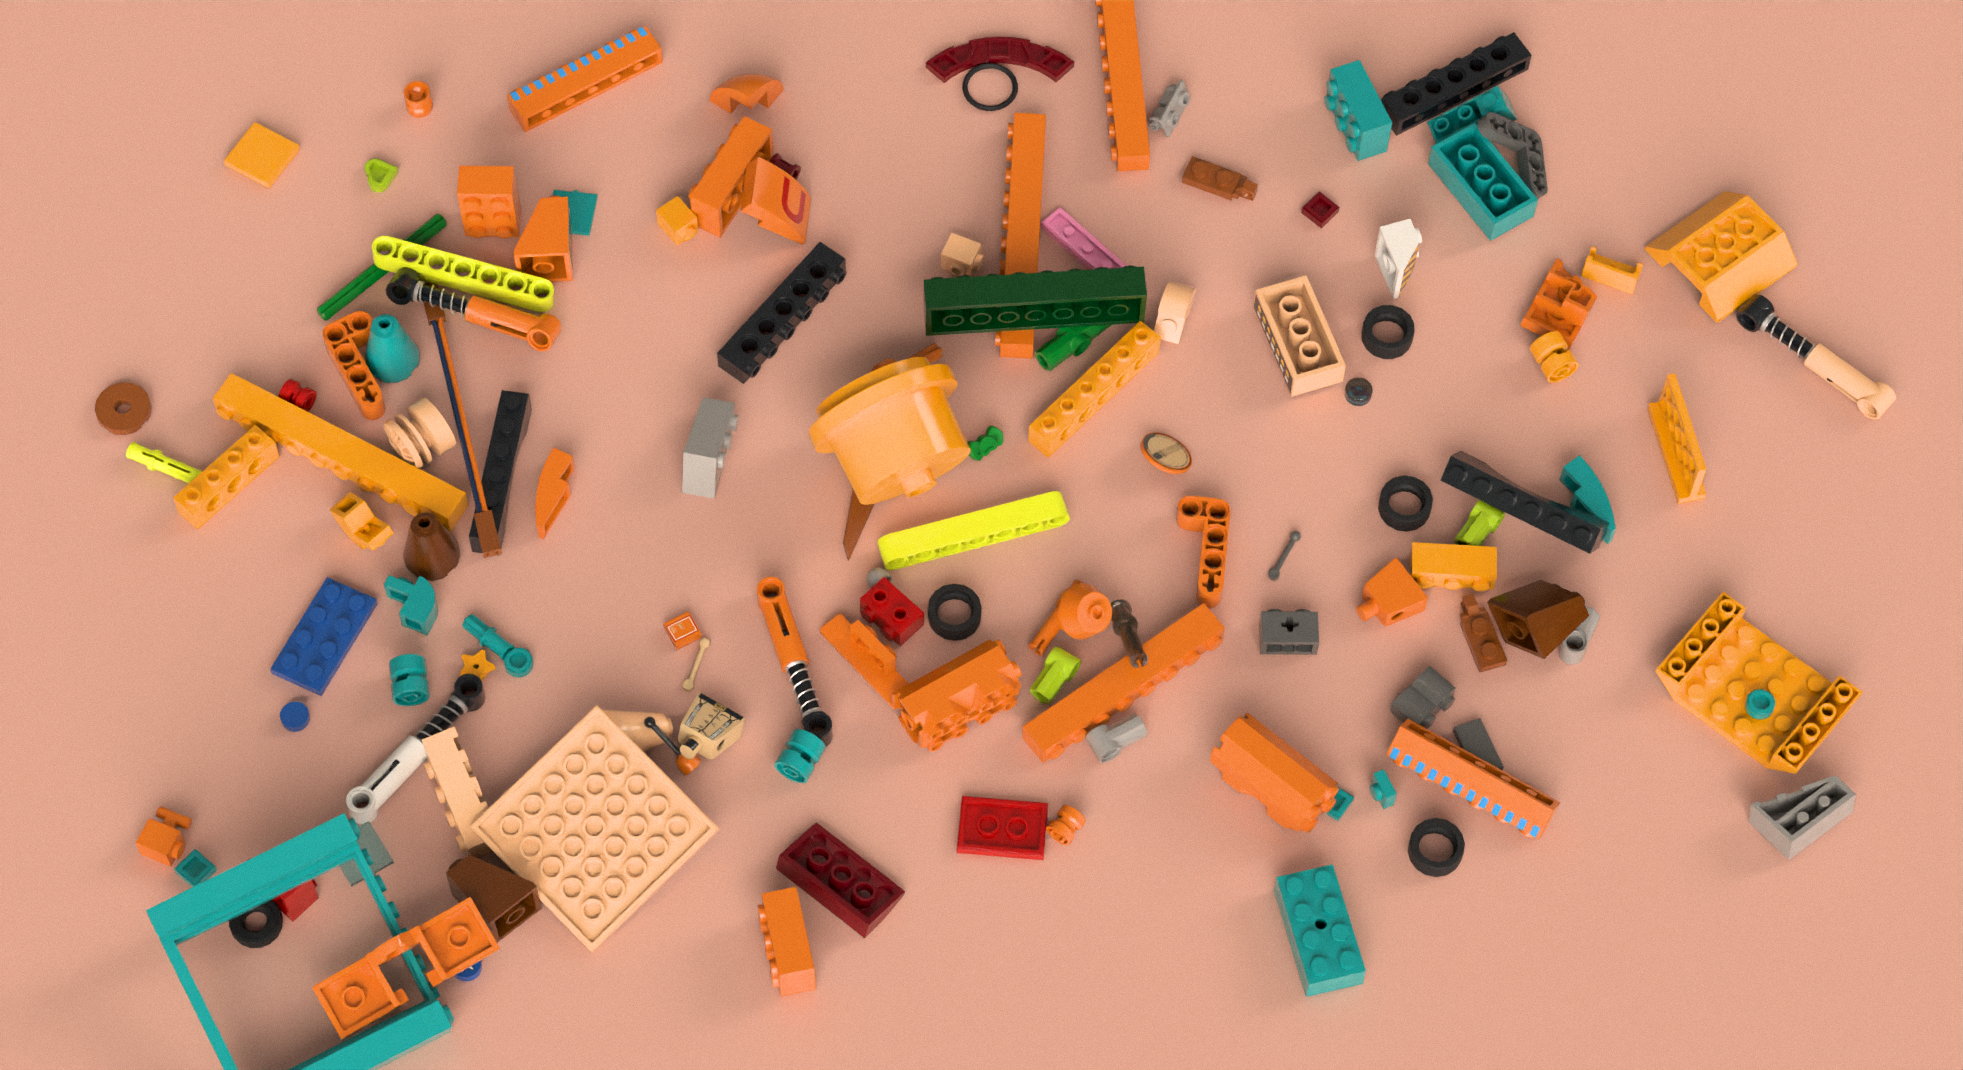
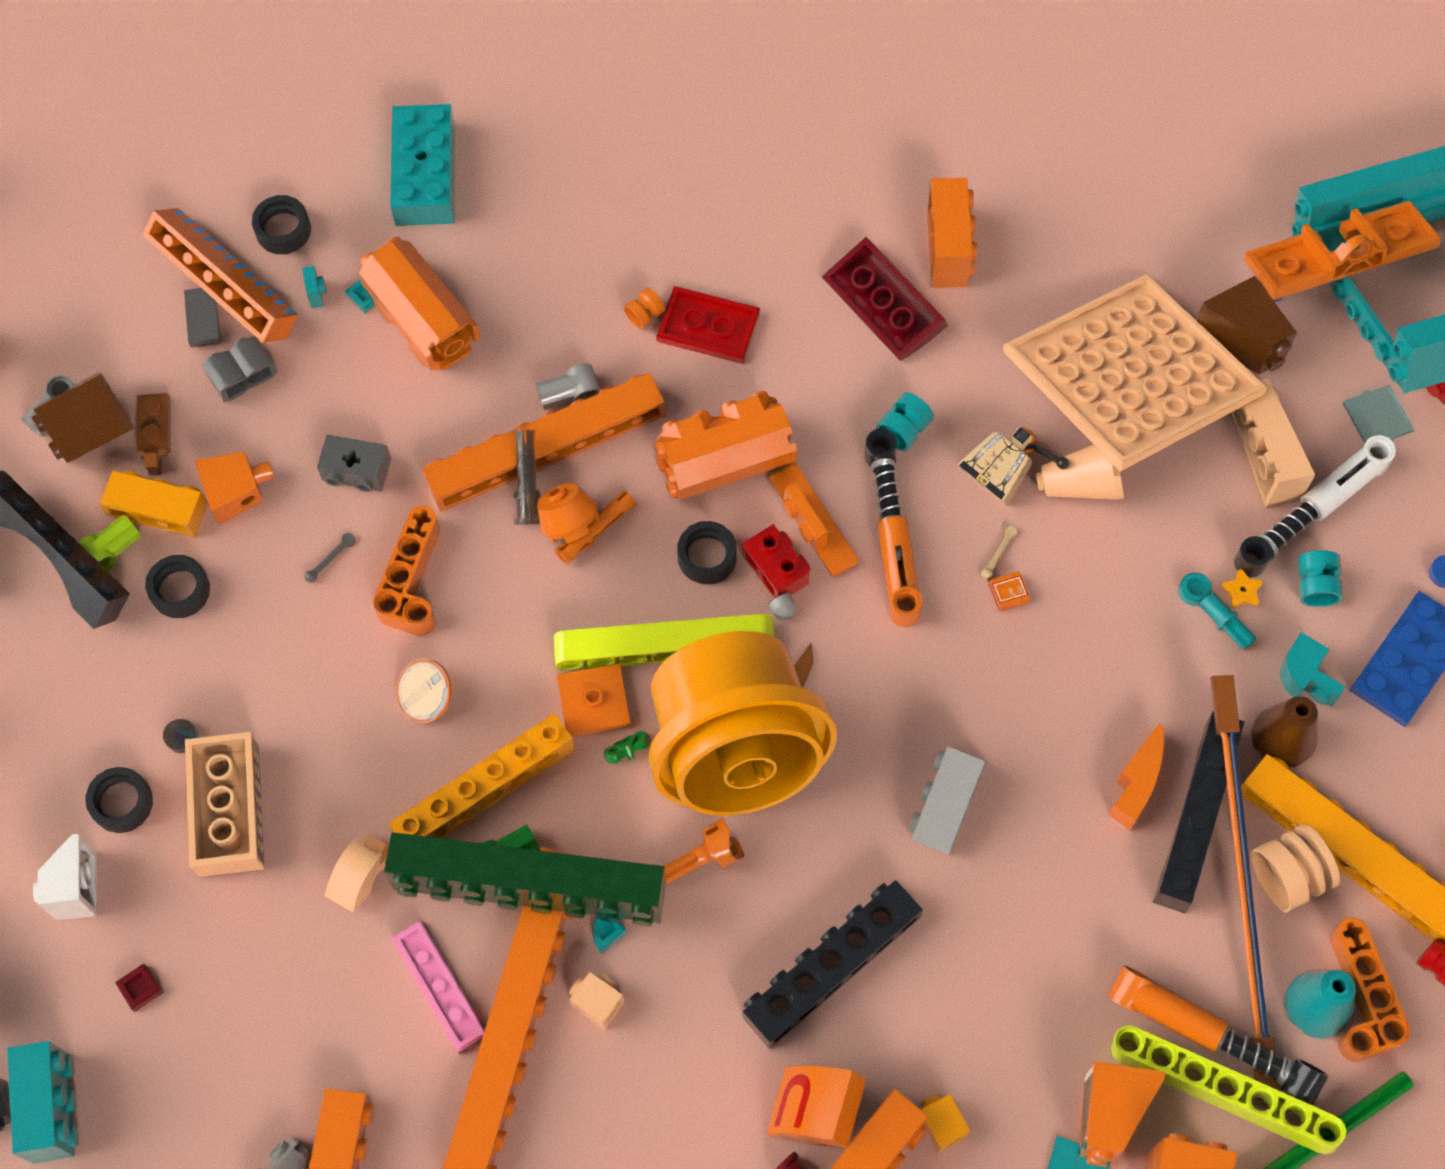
camera: 165 degrees left, 5 degrees up
light orange brick [329,492,394,551] -> none
lime piece [1029,646,1081,704] -> none
dark orange hinge [1182,156,1258,201] -> none
none -> orange plate [557,663,631,737]

